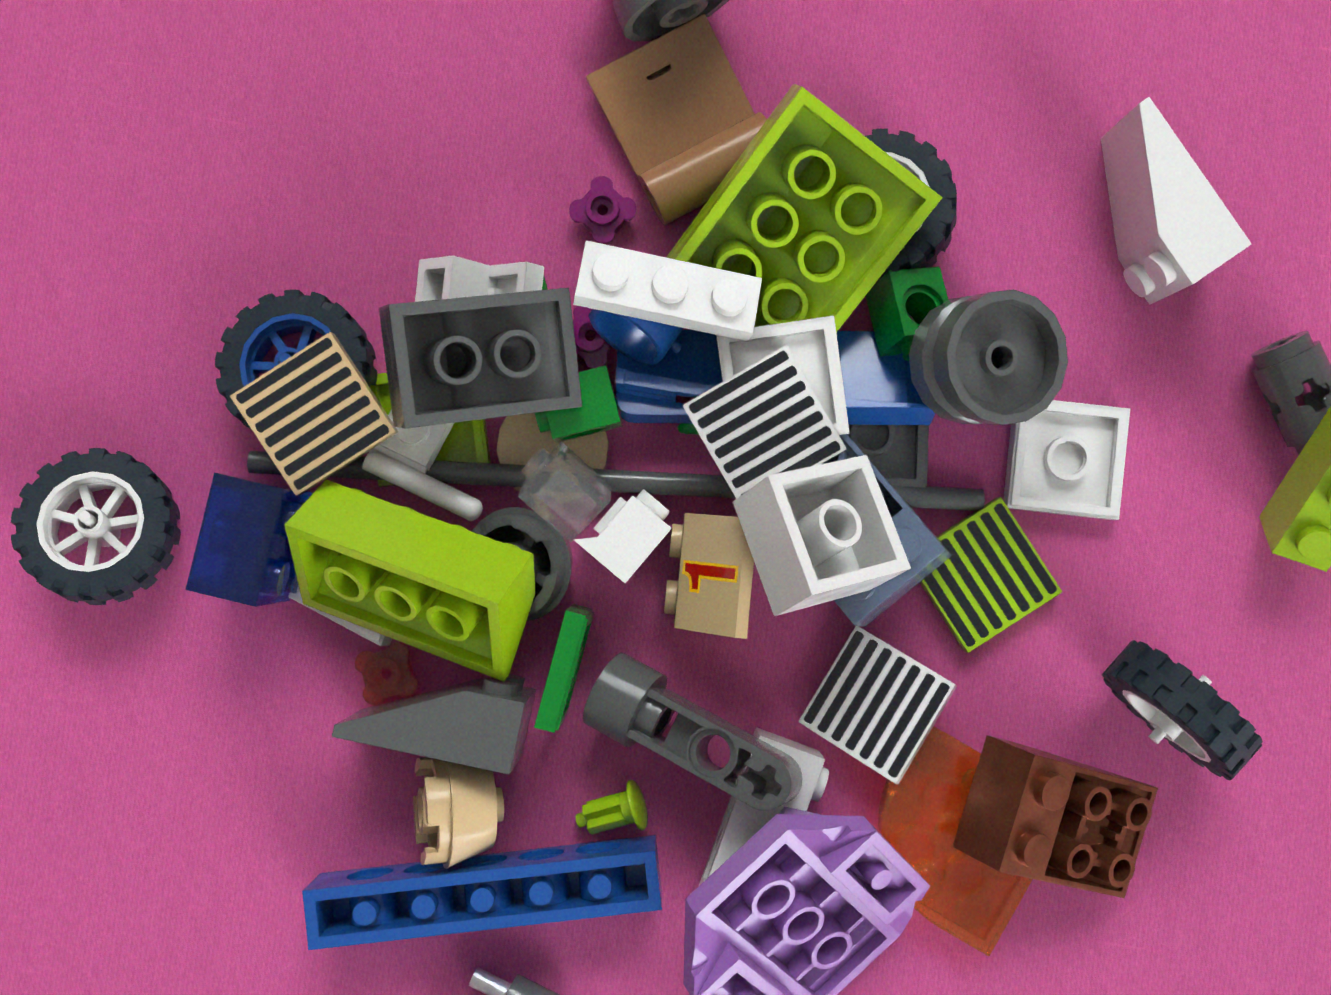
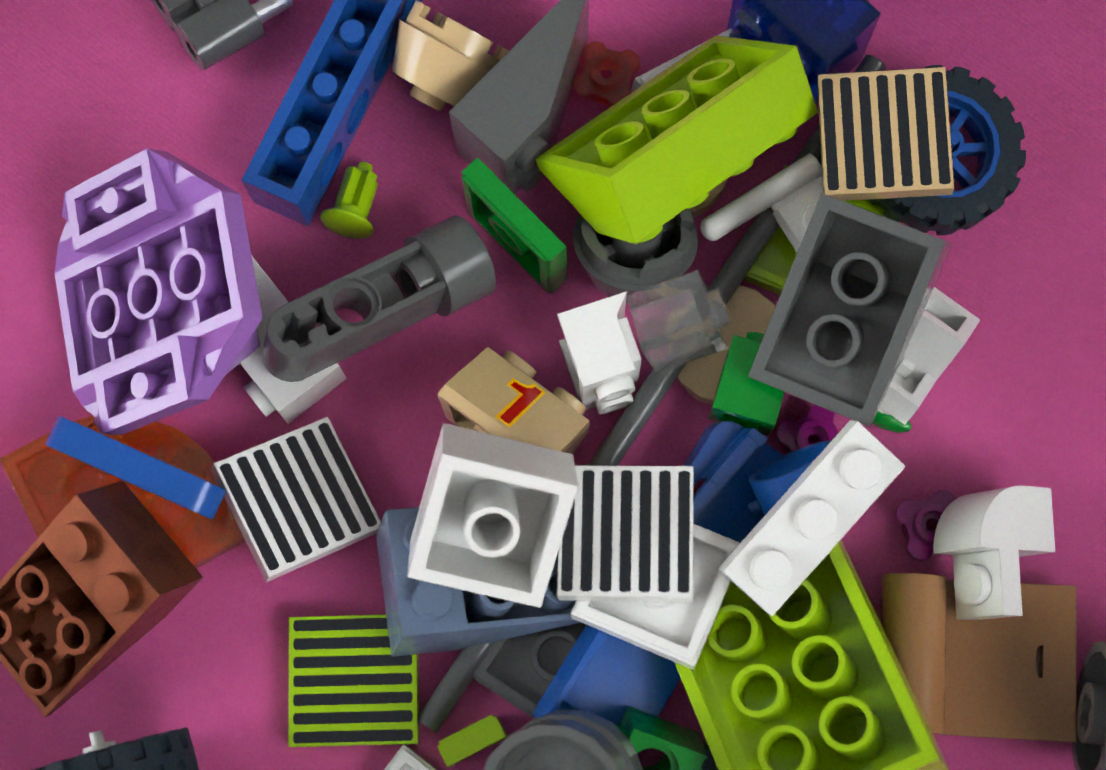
camera: 125 degrees right, 10 degrees down
none -> blue beam [45,416,226,520]
none -> lime tile [437,714,508,767]
none -> white brick [933,486,1055,620]

